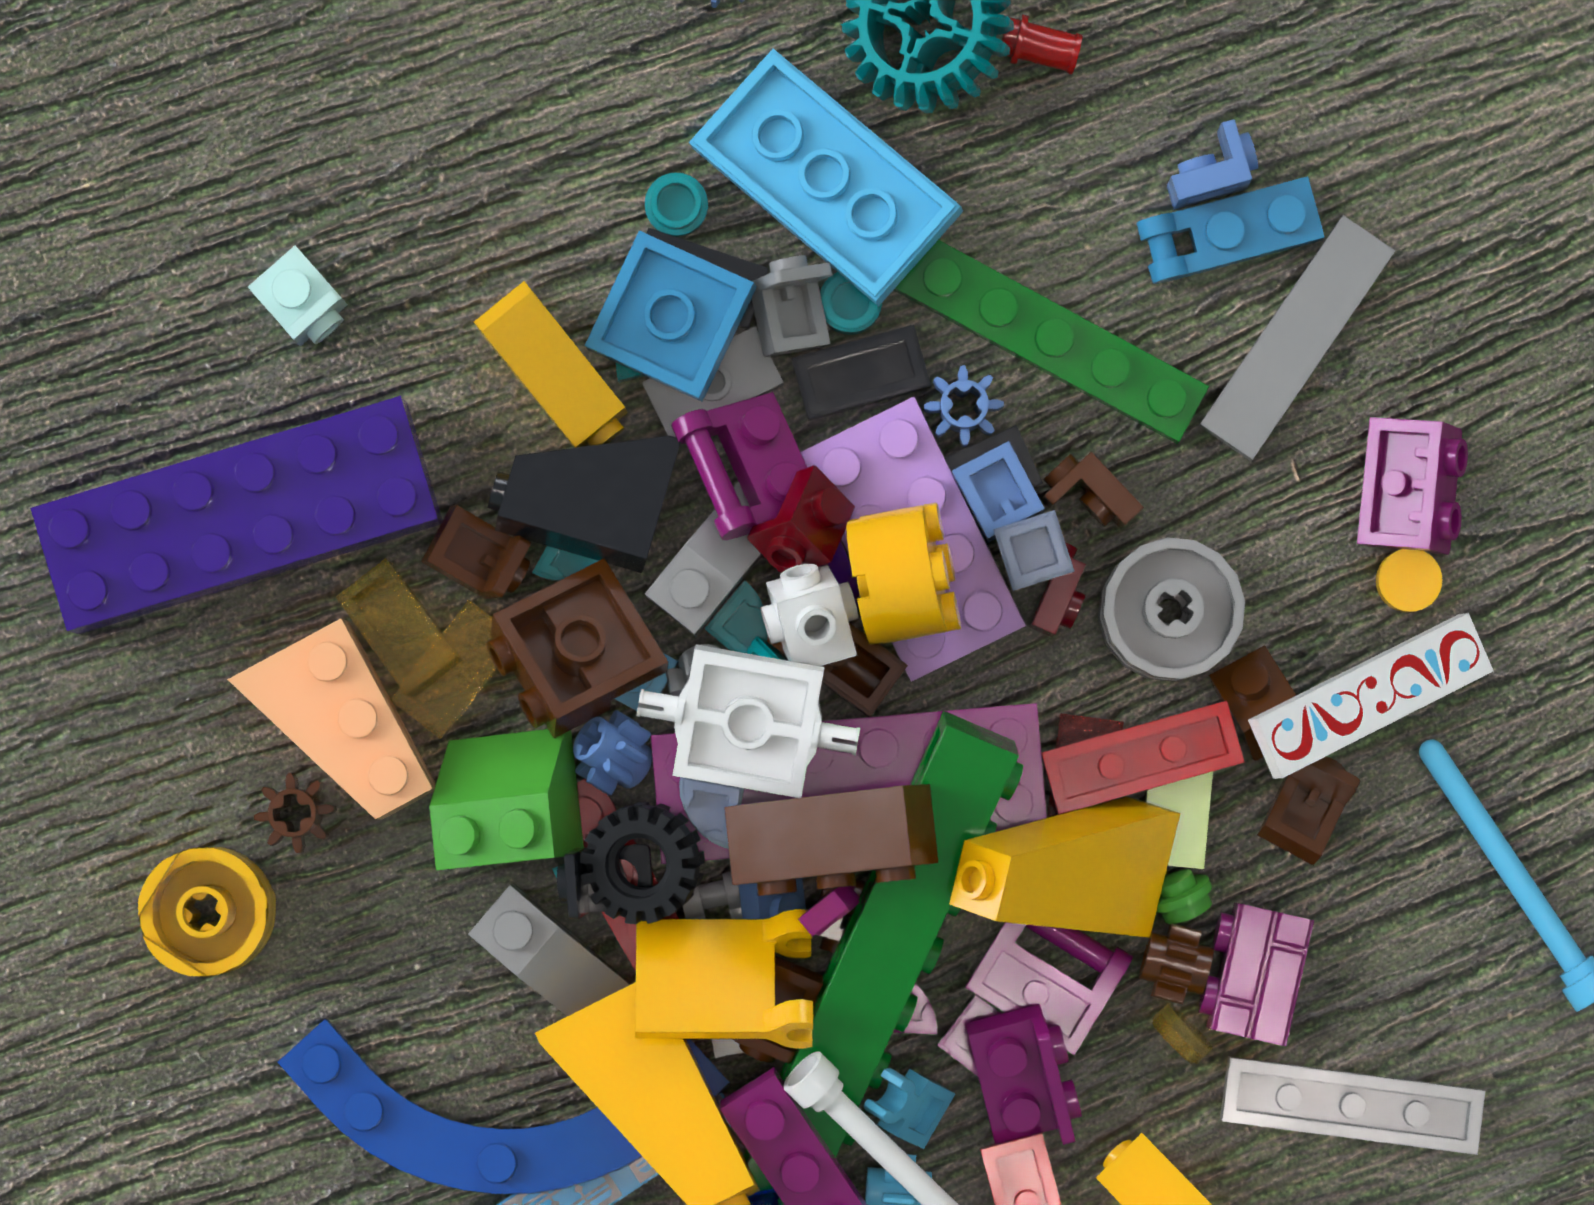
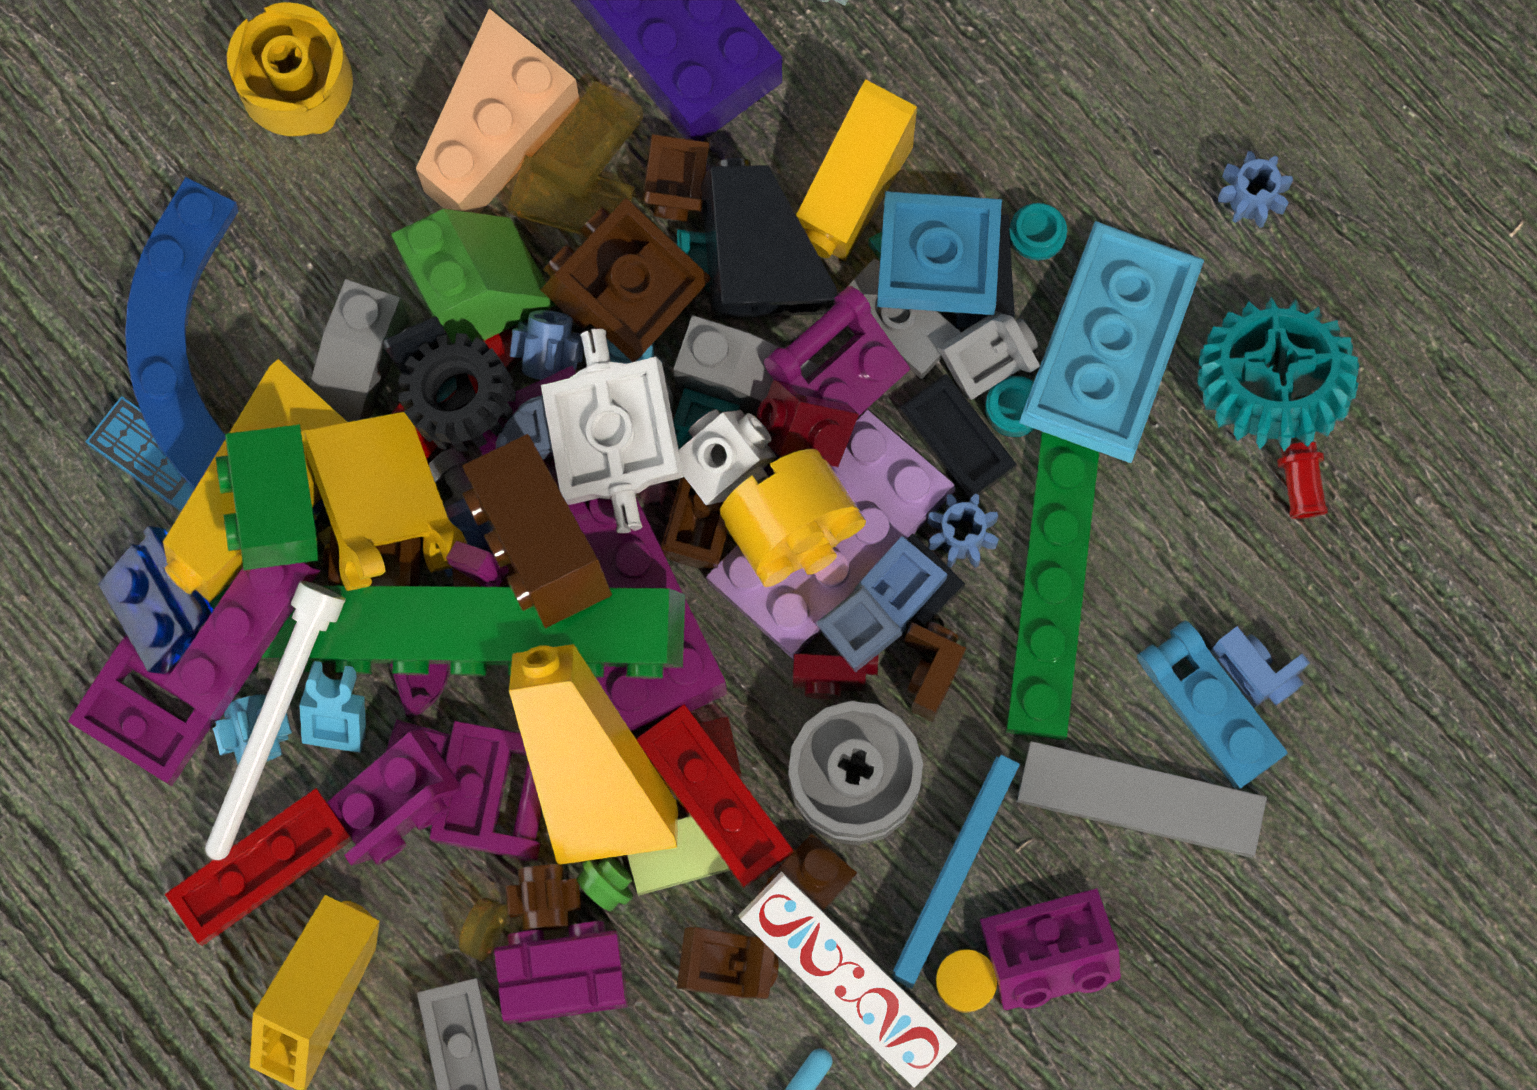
camera: 70 degrees right, 10 degrees down
reddish brown gear [254,773,337,853] -> none
none -> green brick [216,424,318,570]
none -> dark azure tile [892,755,1020,989]

